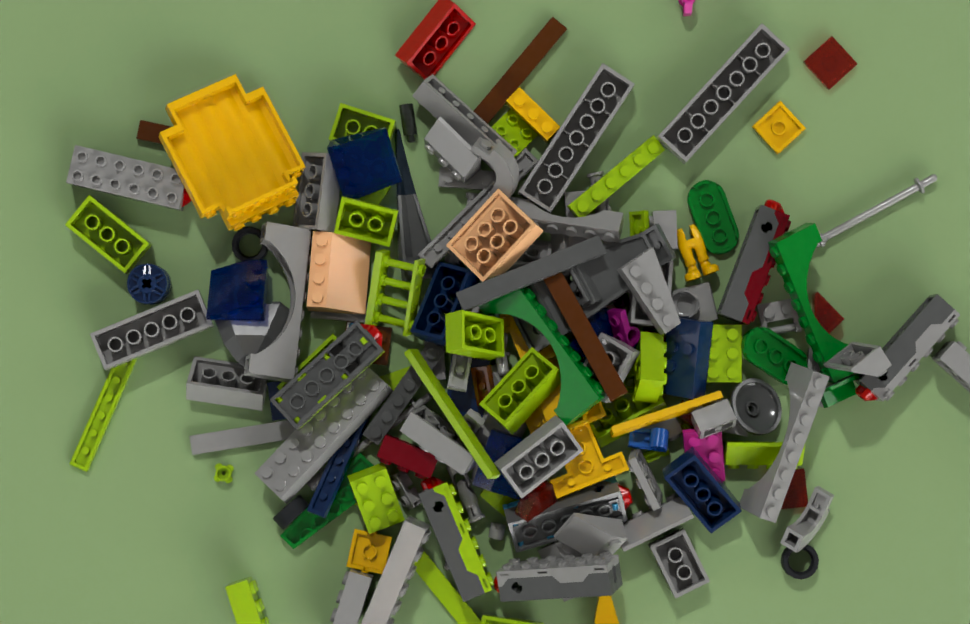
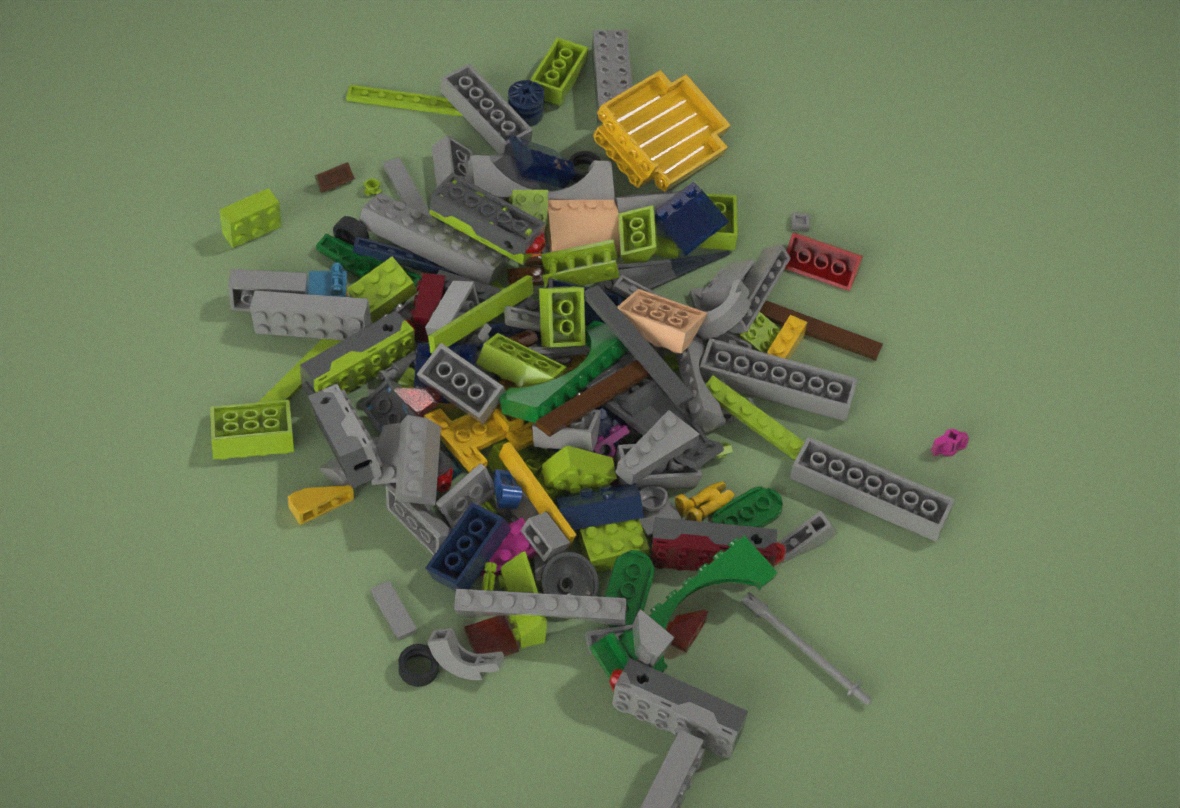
camera: 70 degrees right, 35 degrees down
pearl dark grey cylinder [399,103,417,143] -> none
light grey brick [648,528,710,599] -> none
light grey brick [649,210,678,250] -> none
yellow tile [752,101,806,155] -> none
light grey plate [756,299,802,334] -> none
clear red tile [803,36,857,90] -> none
none -> dark azure hinge [308,263,347,297]
none -> reddish brown plate [314,162,355,192]
none -> light grey tile [371,581,417,641]
none -> light grey slope [395,415,441,506]
none -> lime axle [482,562,497,591]
none -> lime hinge [509,190,548,227]
none -> light grey slope [778,511,838,562]
none -> light grey tile [791,213,810,232]

